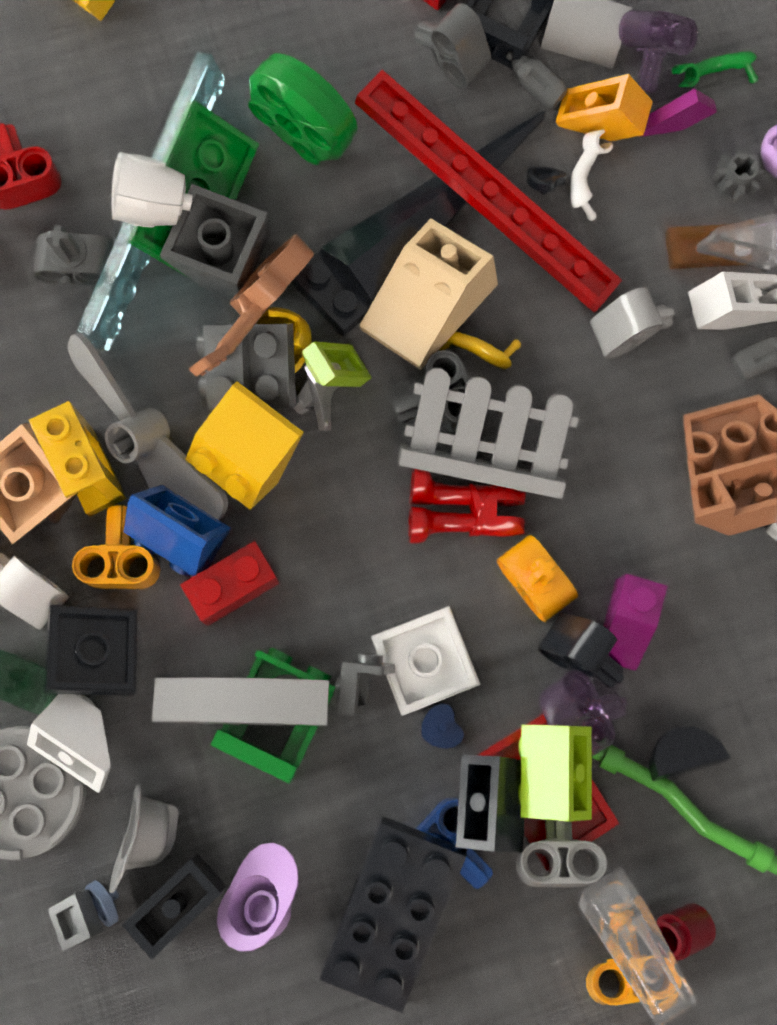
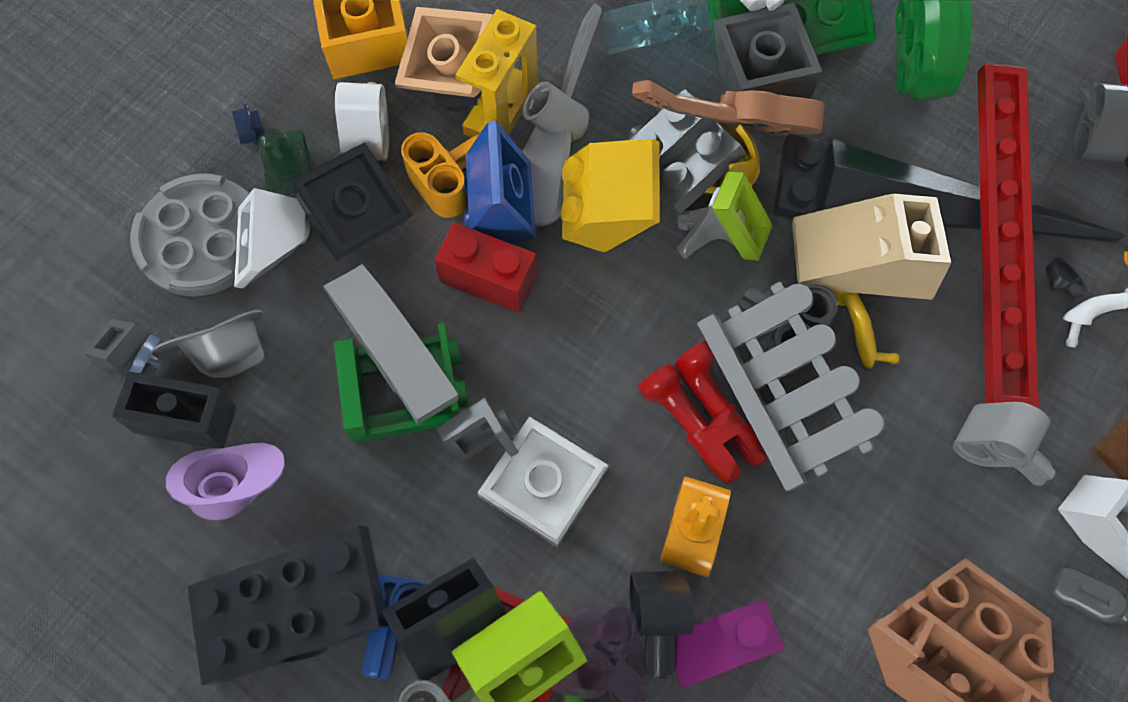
camera: 60 degrees right, 10 degrees down
dark blue piece [421,703,464,749] -> none

